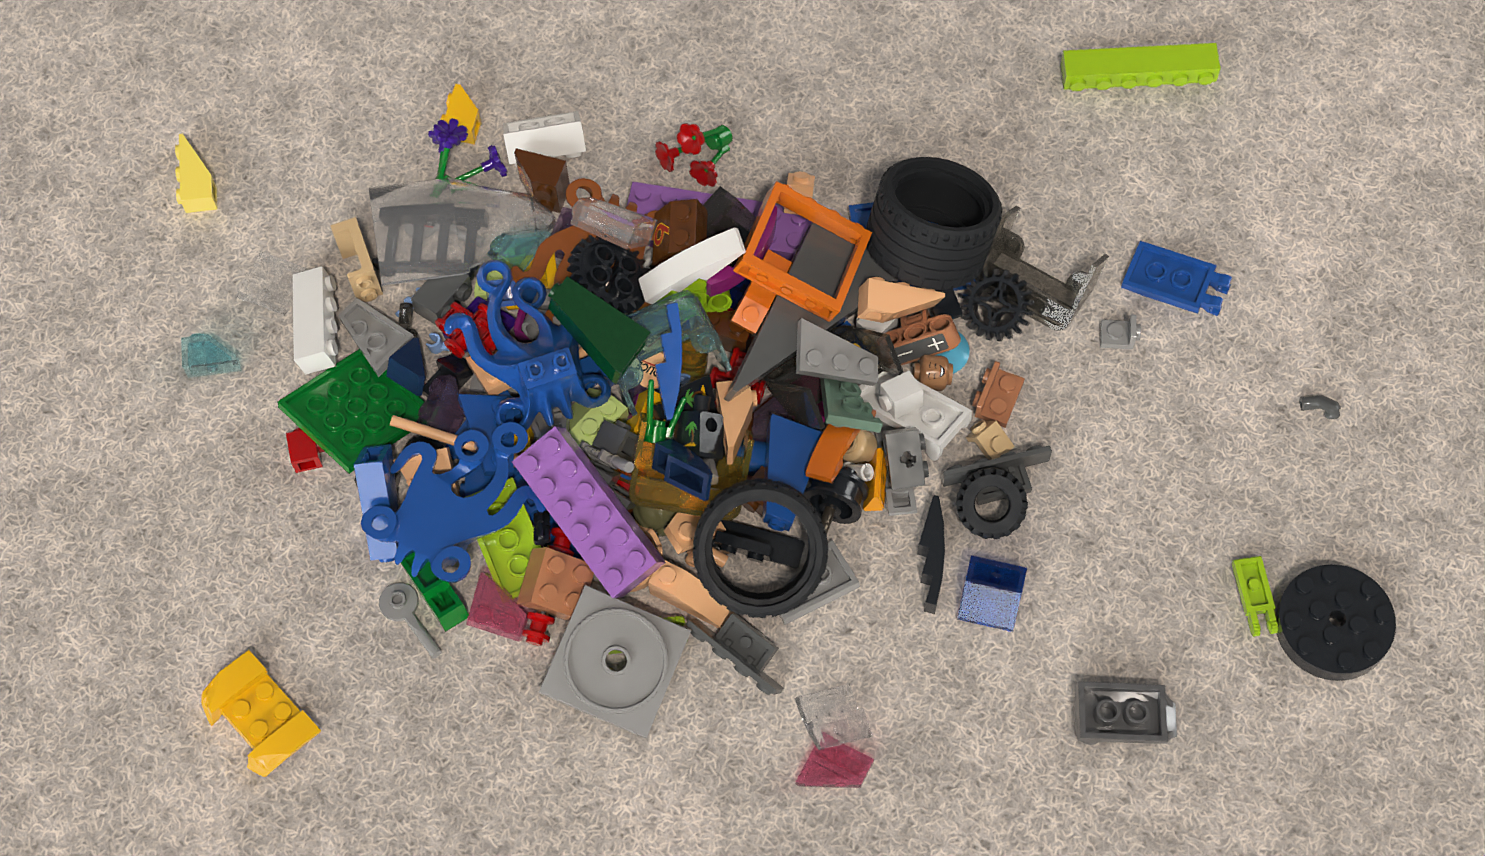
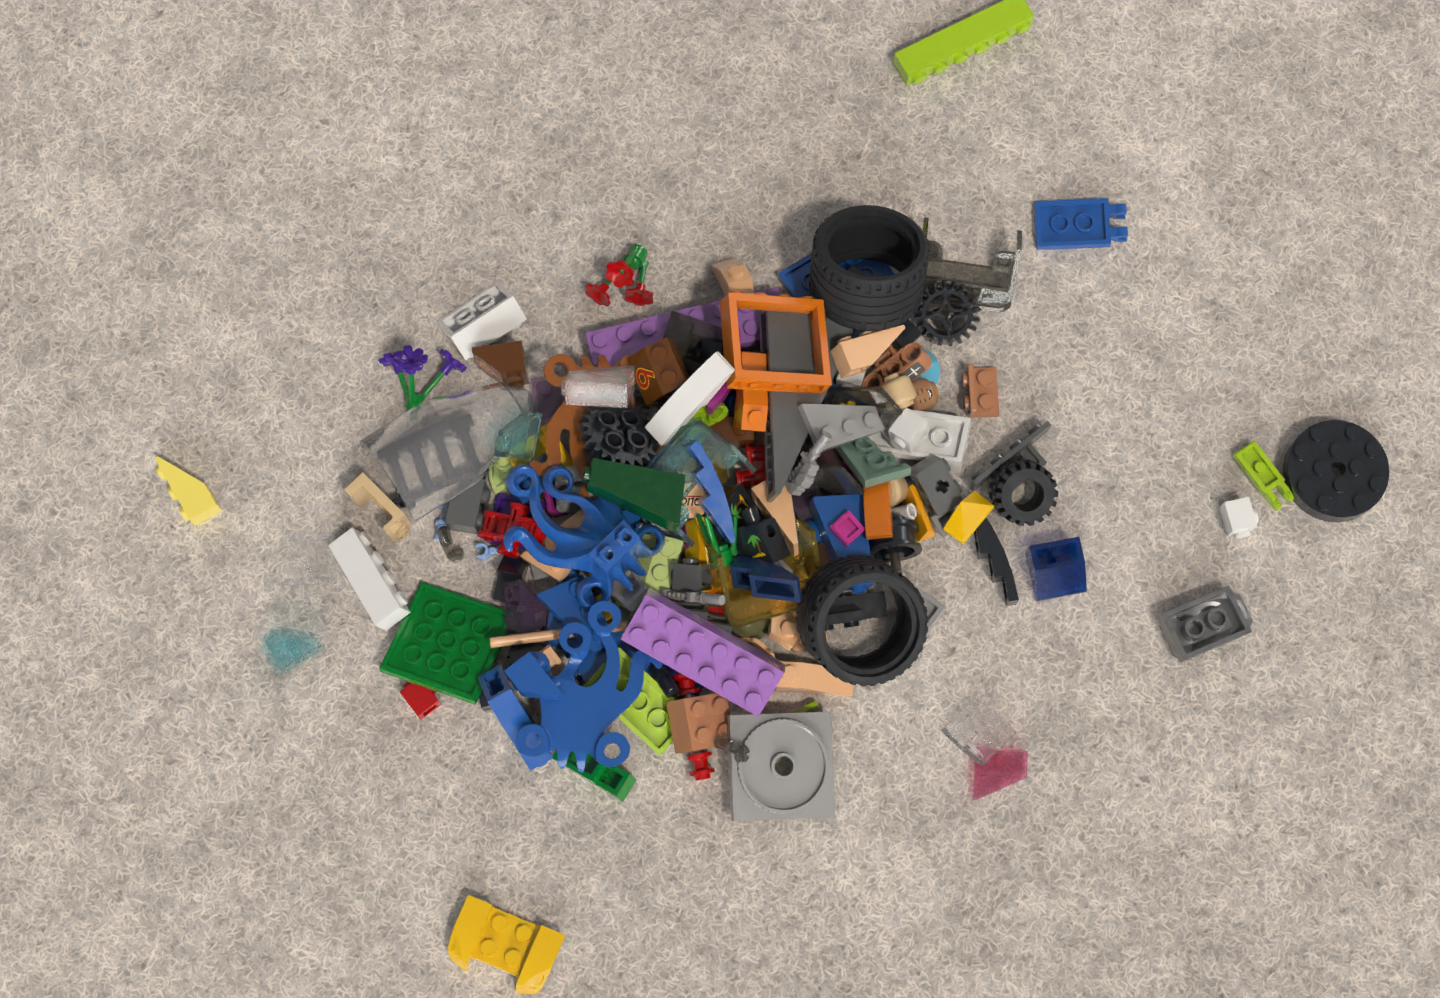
camera: 25 degrees left, 10 degrees up
light grey wing [338,298,414,377] -> none
light grey piece [379,583,442,658] -> none
dark blue slope [386,338,425,396] -> none
yellow slope [440,83,481,144] -> none
clear pink wing [466,571,528,642] -> none
dark grey bracket [686,613,784,695] -> none
tan bracket [966,420,1015,460] -> none
light grey bracket [1100,315,1141,349] -> none
dark grey arm [1299,395,1341,419] -> none
none -> blue slope [504,651,564,701]
none -> clear smoke arm [714,736,750,762]
none -> light grey piece [785,431,832,496]
none -> dark pink tile [828,510,865,548]
none -> tan head [879,373,917,412]
none -> yellow slope [943,491,995,545]
none -> white brick [1219,497,1259,539]

